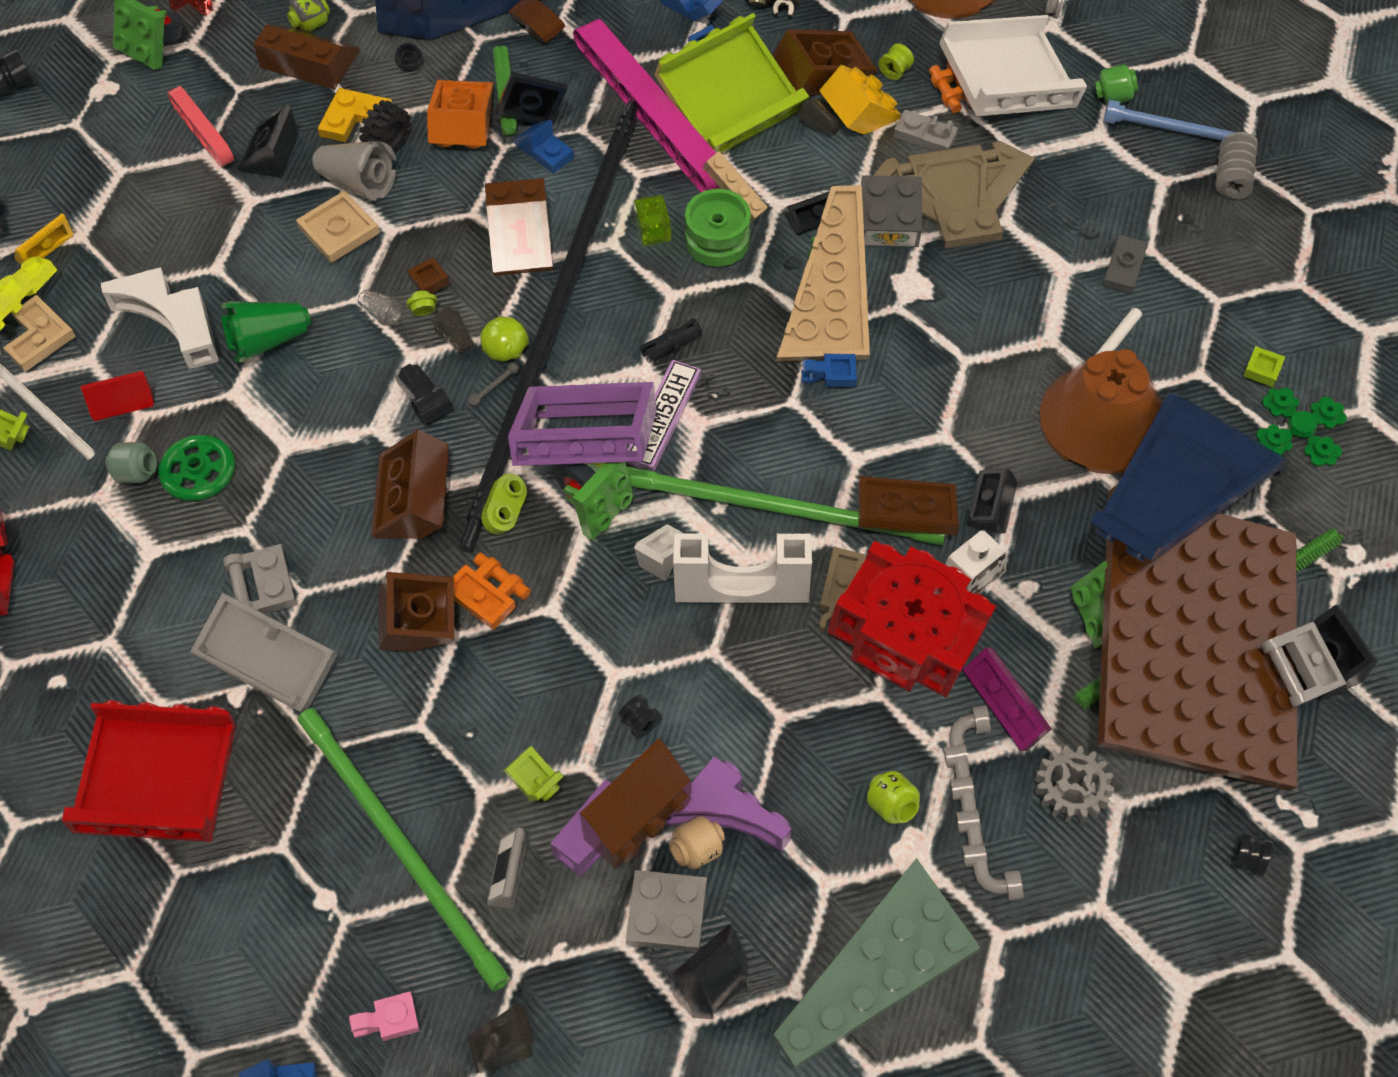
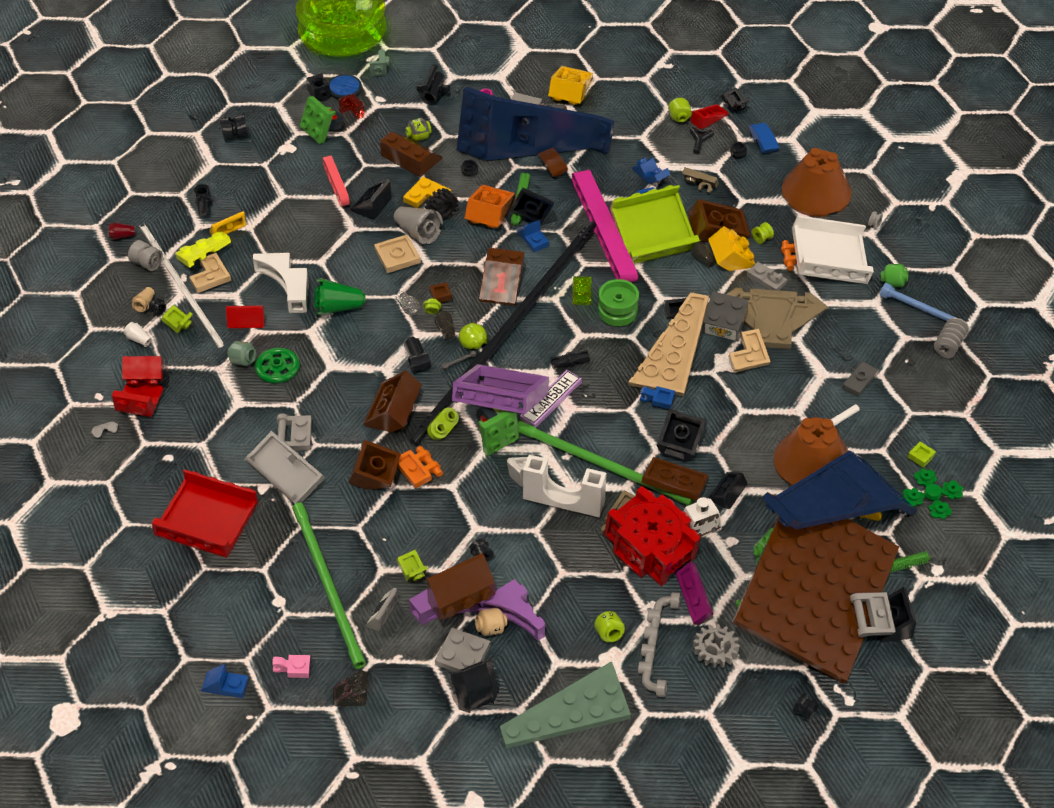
camera: 15 degrees right, 10 degrees down
tan piece [702,151,768,223] -> none
none -> black slope [657,408,707,462]
none -> tan plate [728,329,771,373]

